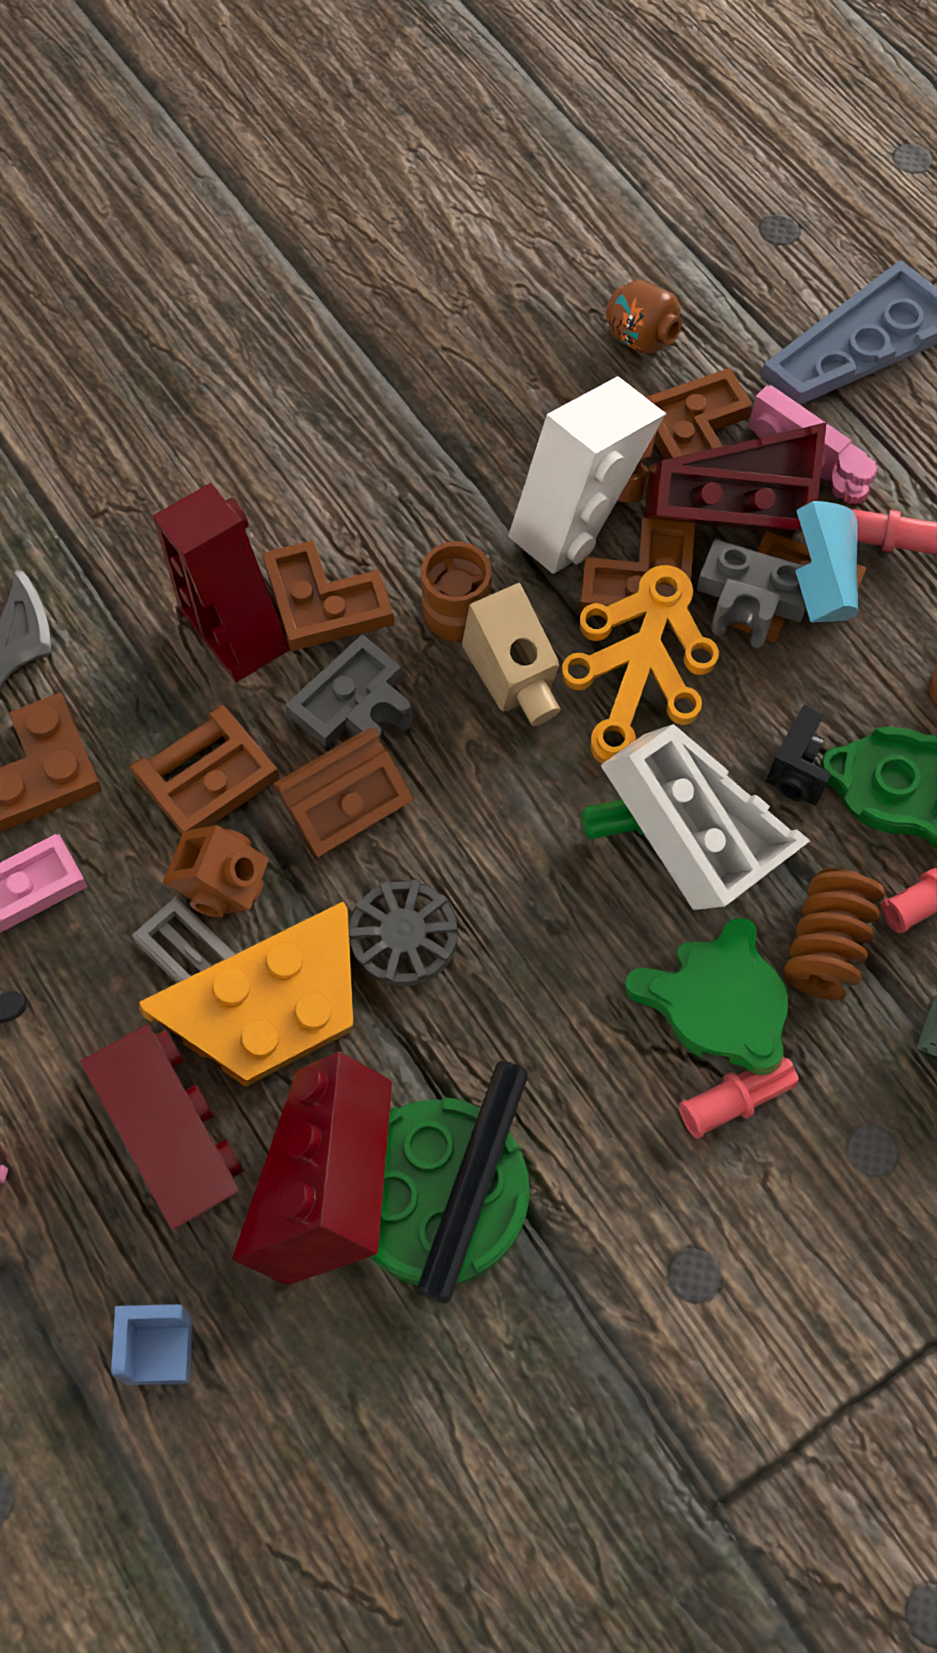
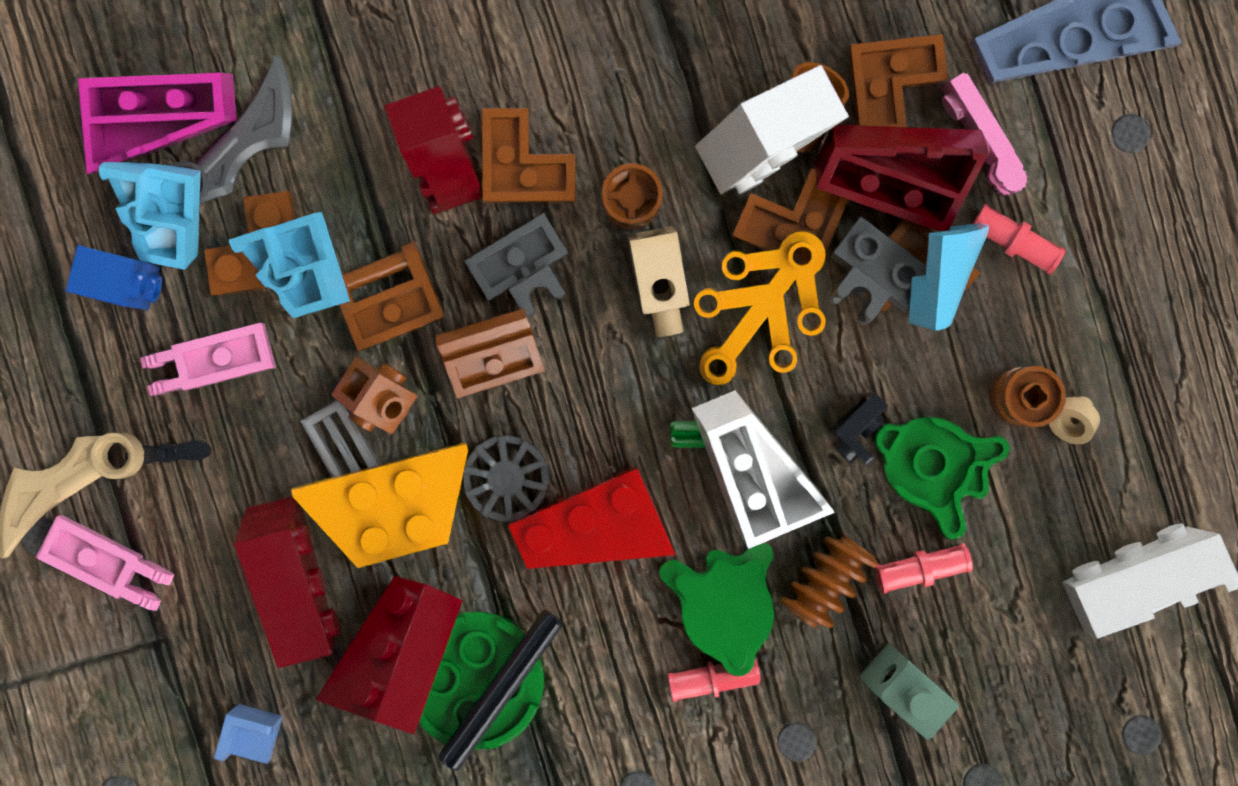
camera: 15 degrees right, 25 degrees up
none -> medium azure slope [229,212,350,318]
none -> red wedge [508,467,676,569]

